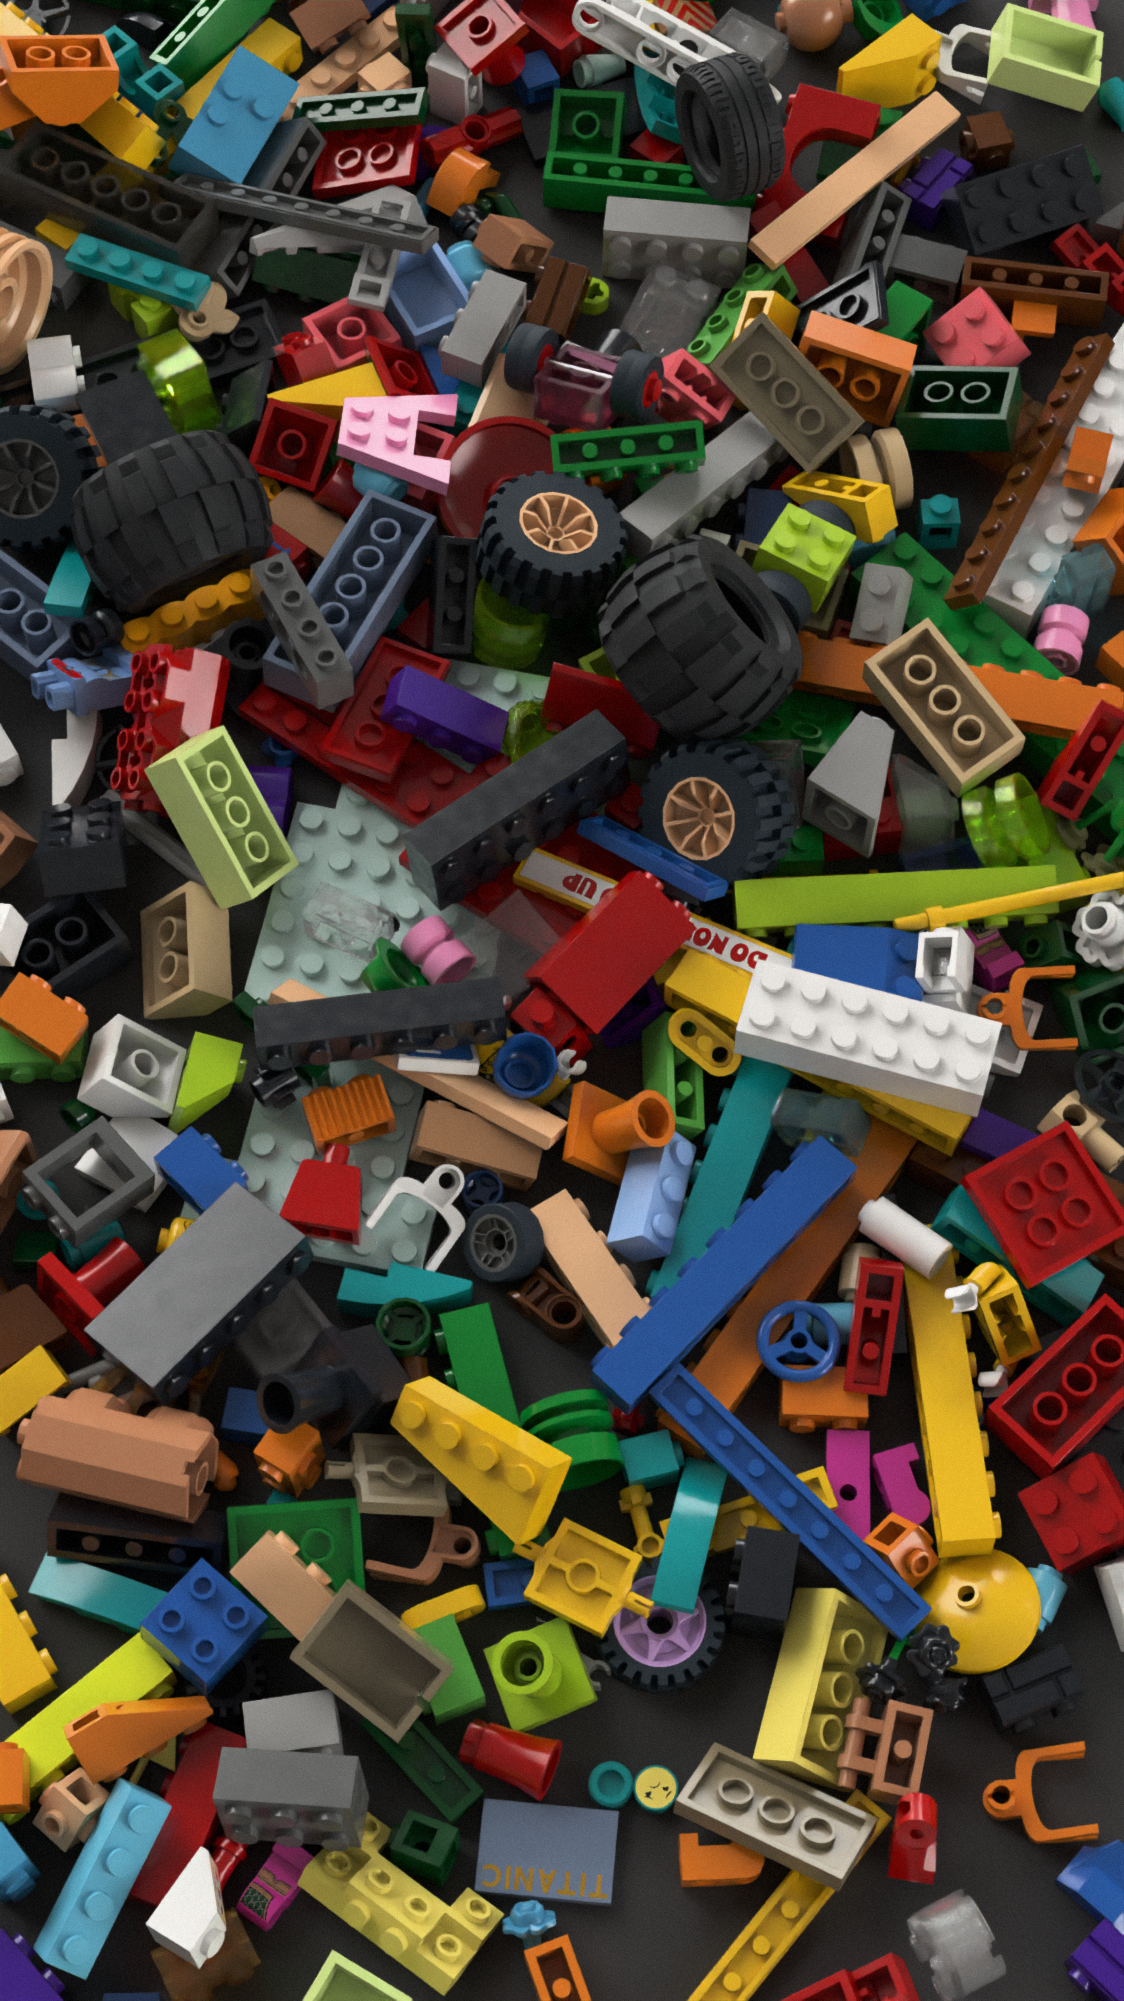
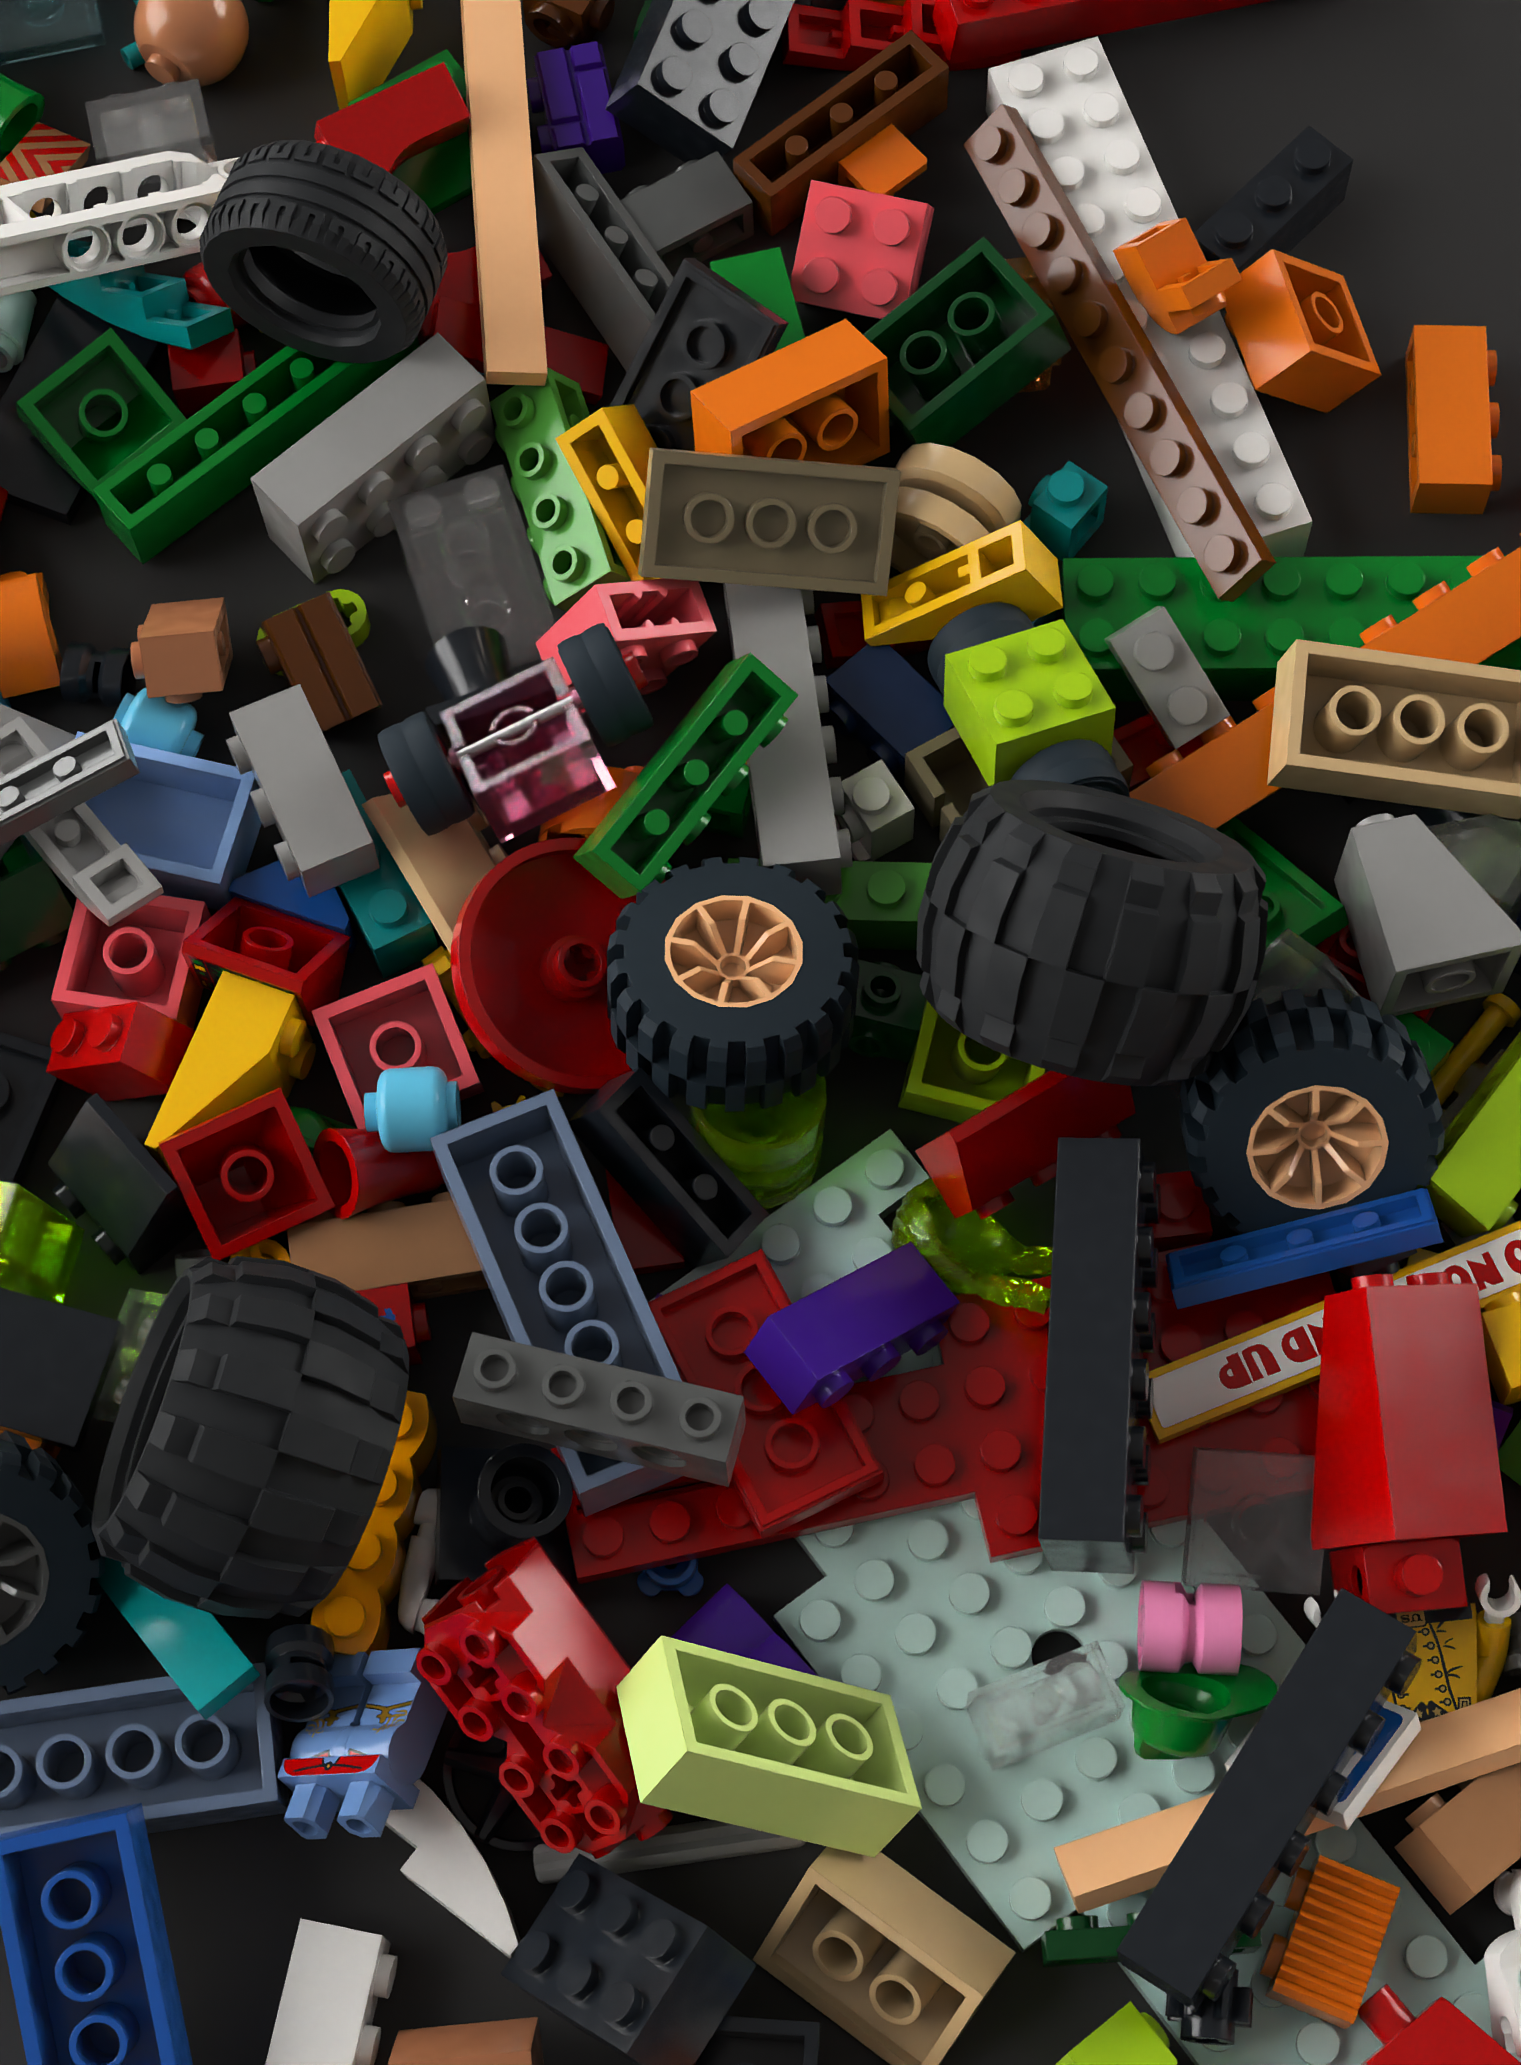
camera: 45 degrees left, 5 degrees up
bright pink wing [336,394,458,496] -> none
dark green arm [475,192,523,220] -> none
blue hair [492,1032,558,1100] -> none
bright pink wheel [1034,604,1090,676] -> none
clear light blue brick [1047,543,1116,619] -> none

